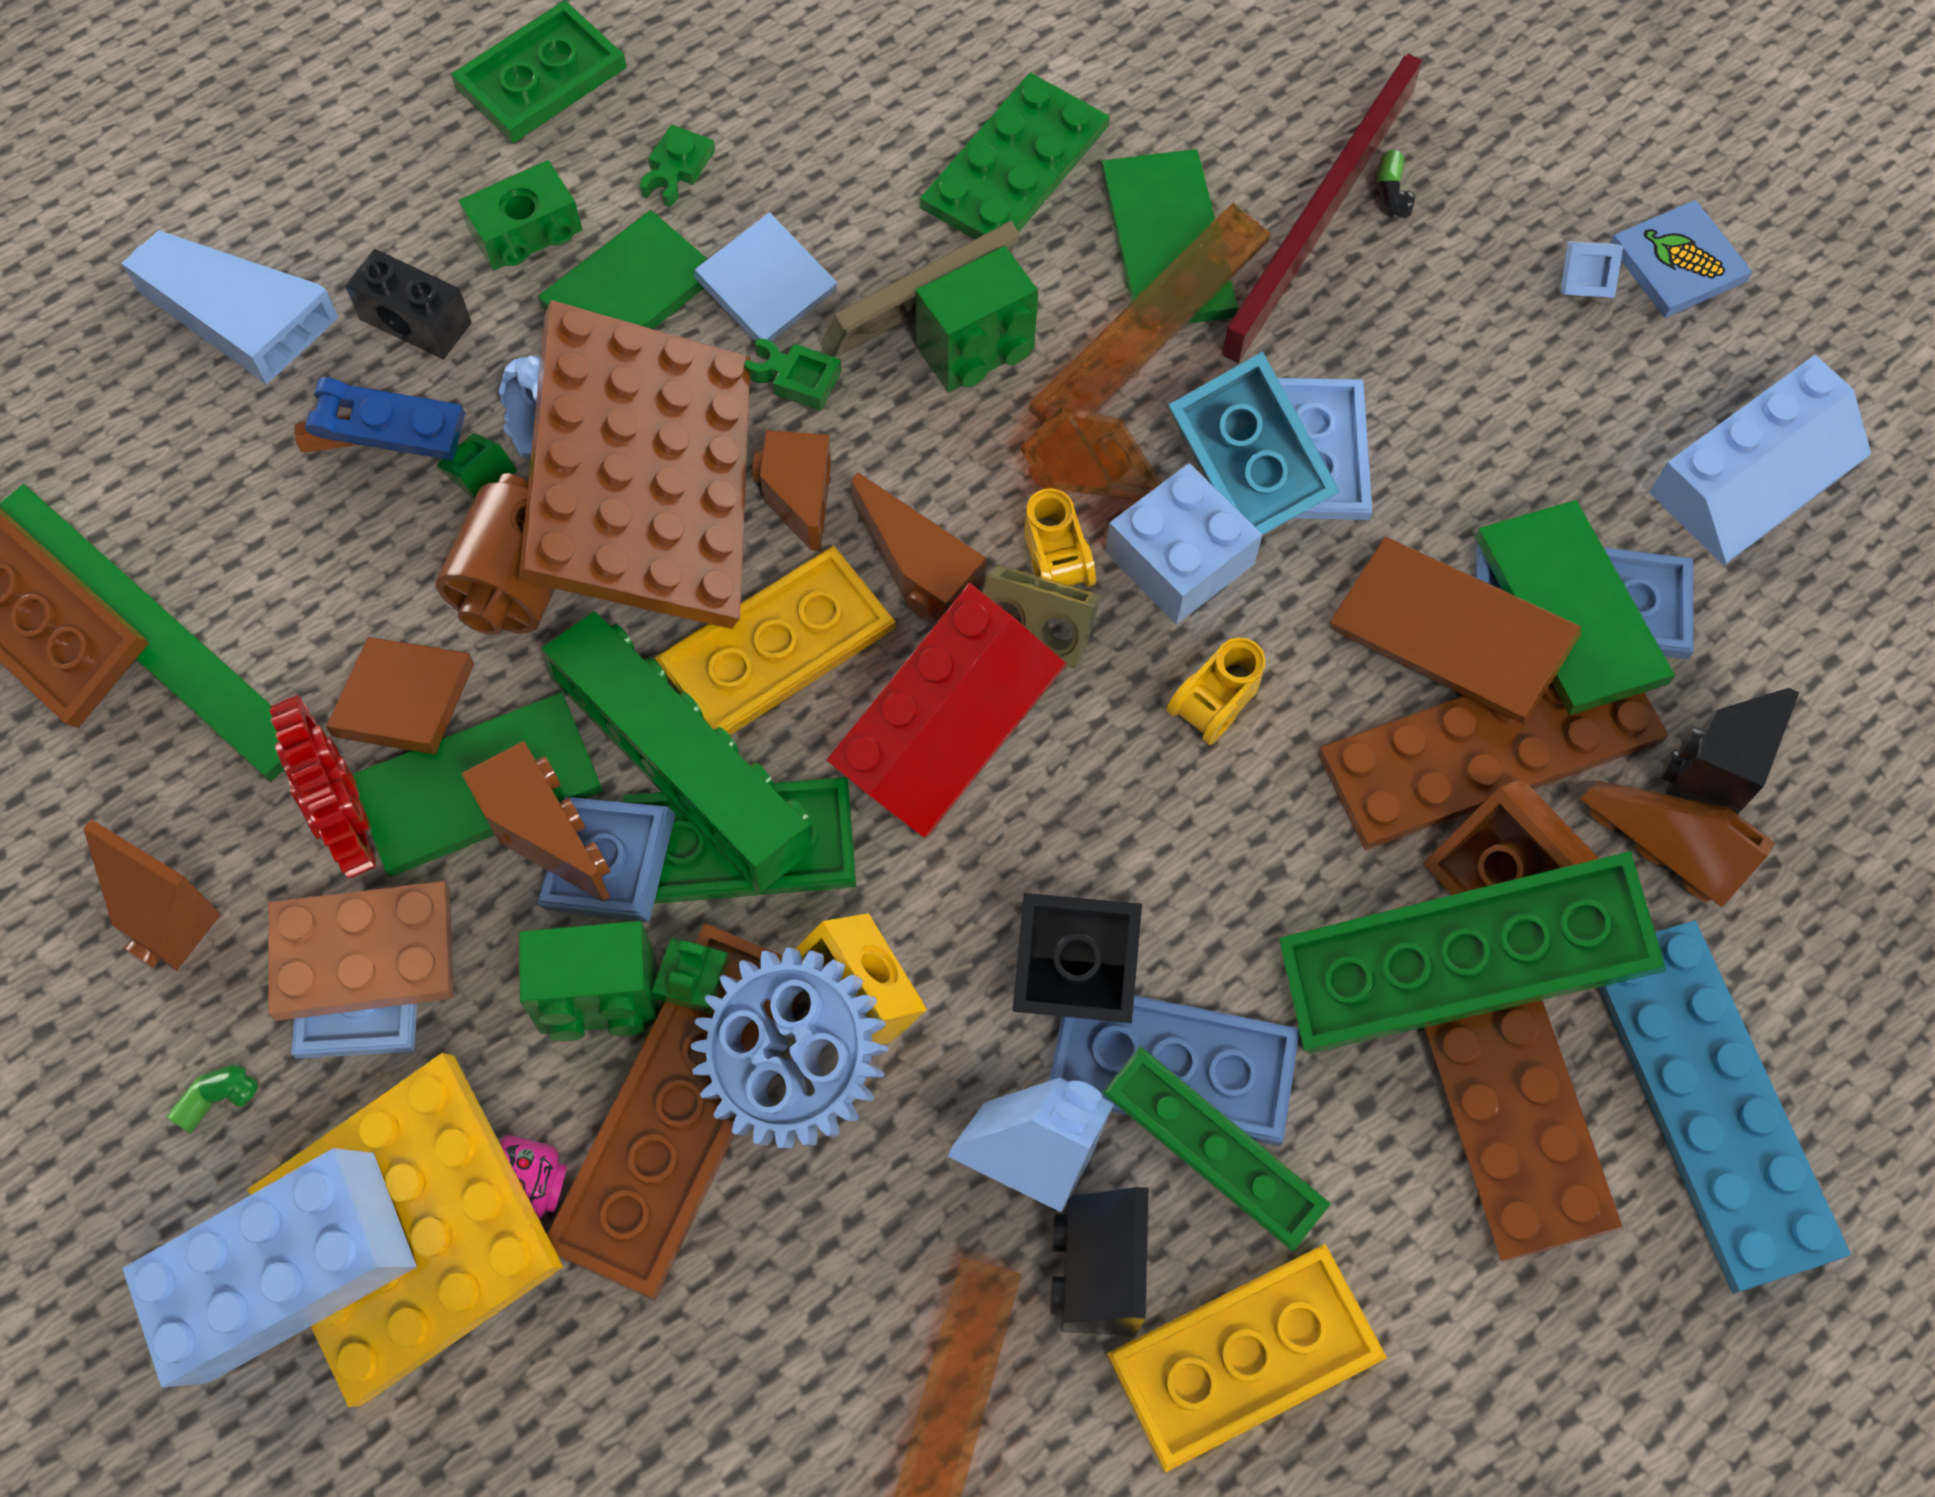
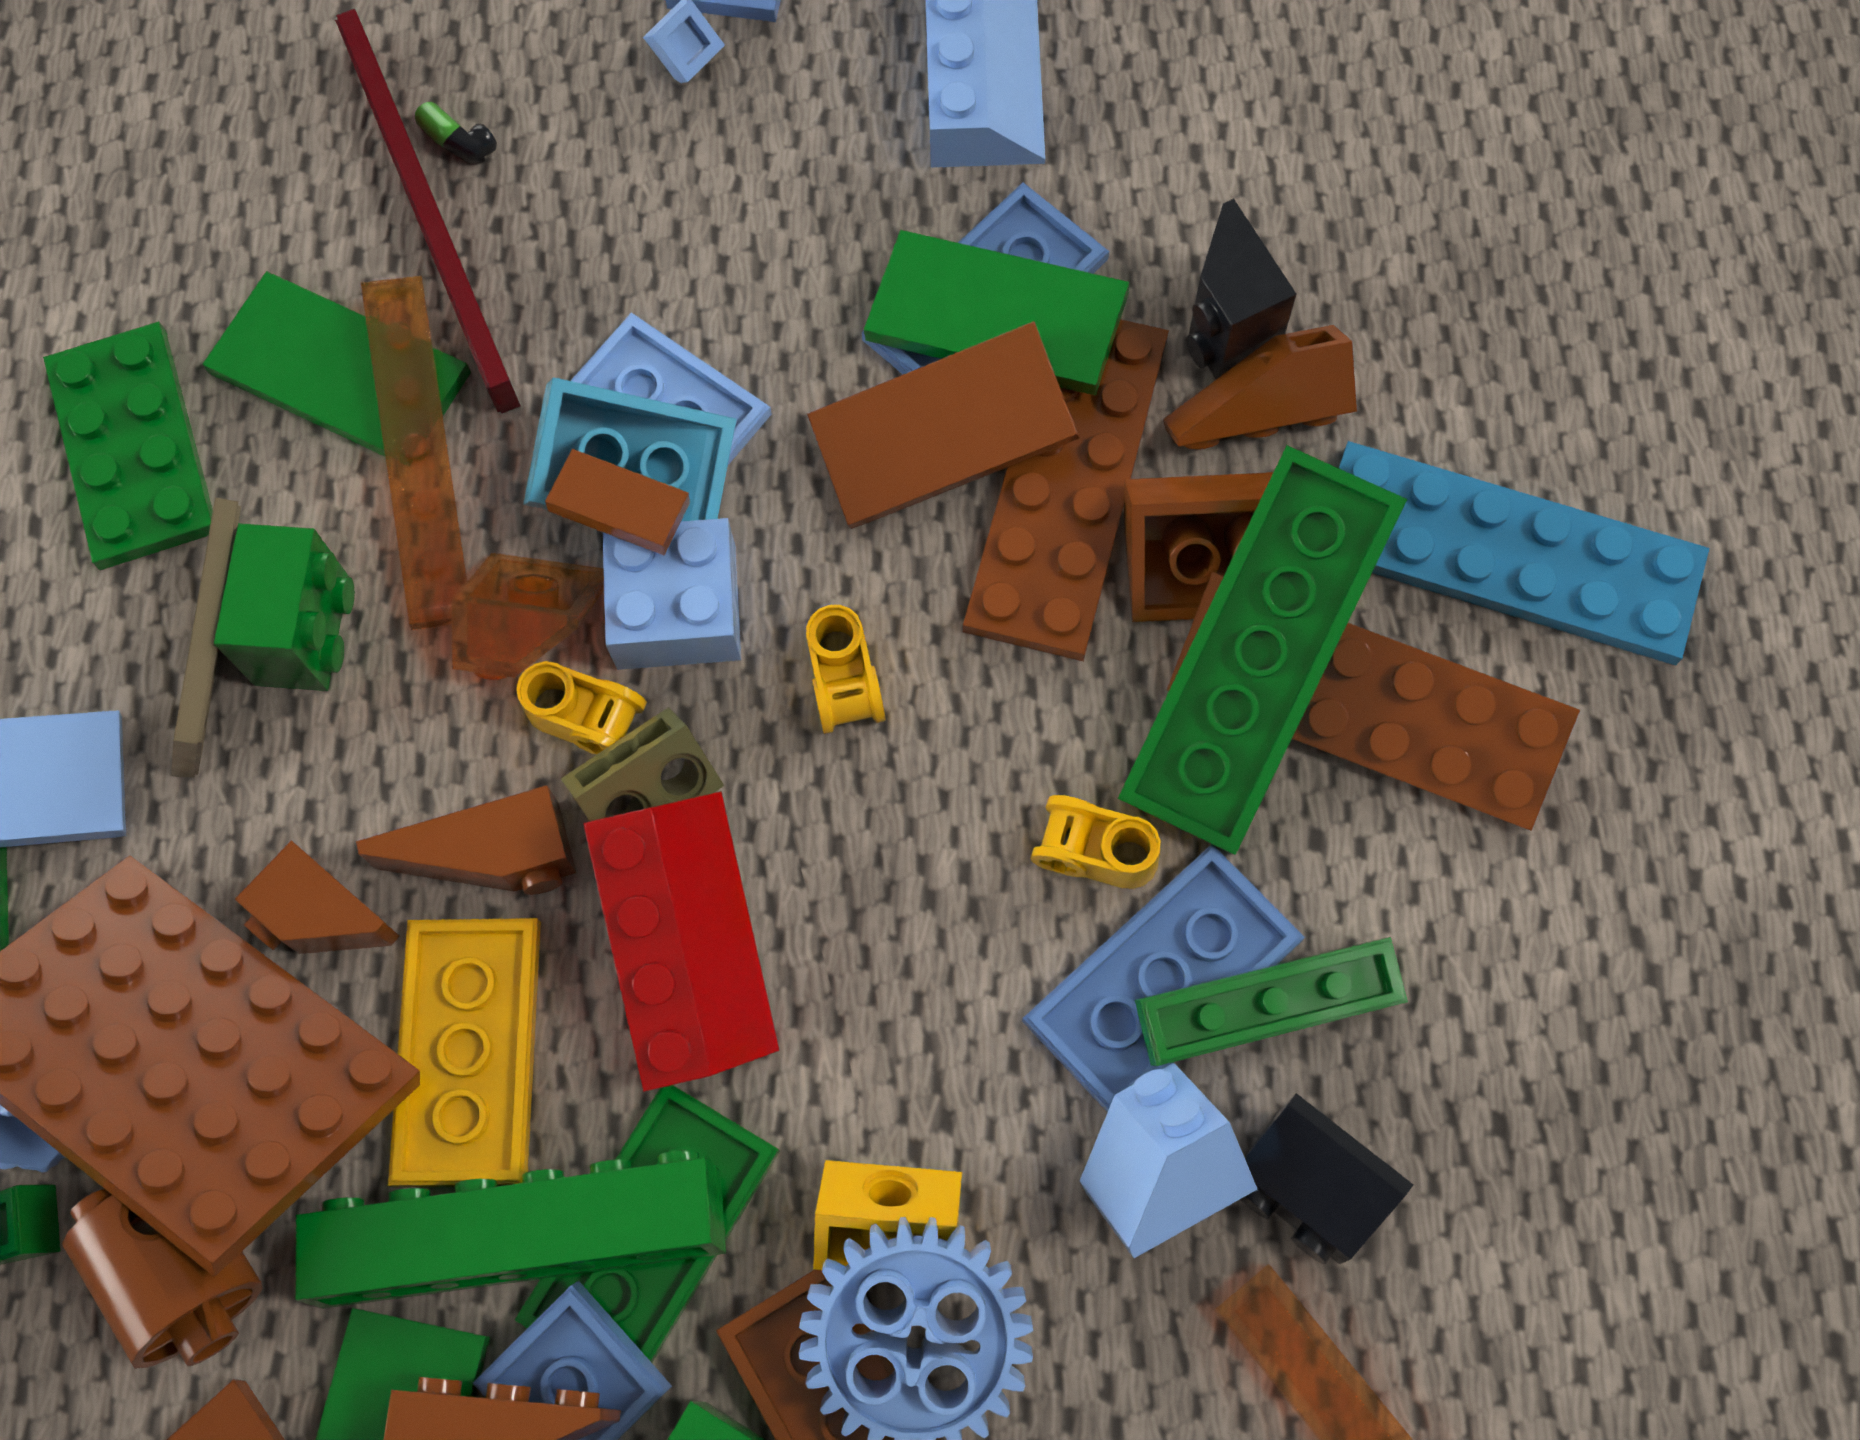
camera: 50 degrees left, 5 degrees up
green tile [652,937,729,1014] -> none
green plate [744,339,842,411] -> none
black slope [1012,893,1142,1024] -> none
yellow tile [1106,1244,1387,1474] -> none
none -> dark orange tile [545,449,690,555]
none -> yellow piece [1030,795,1161,889]

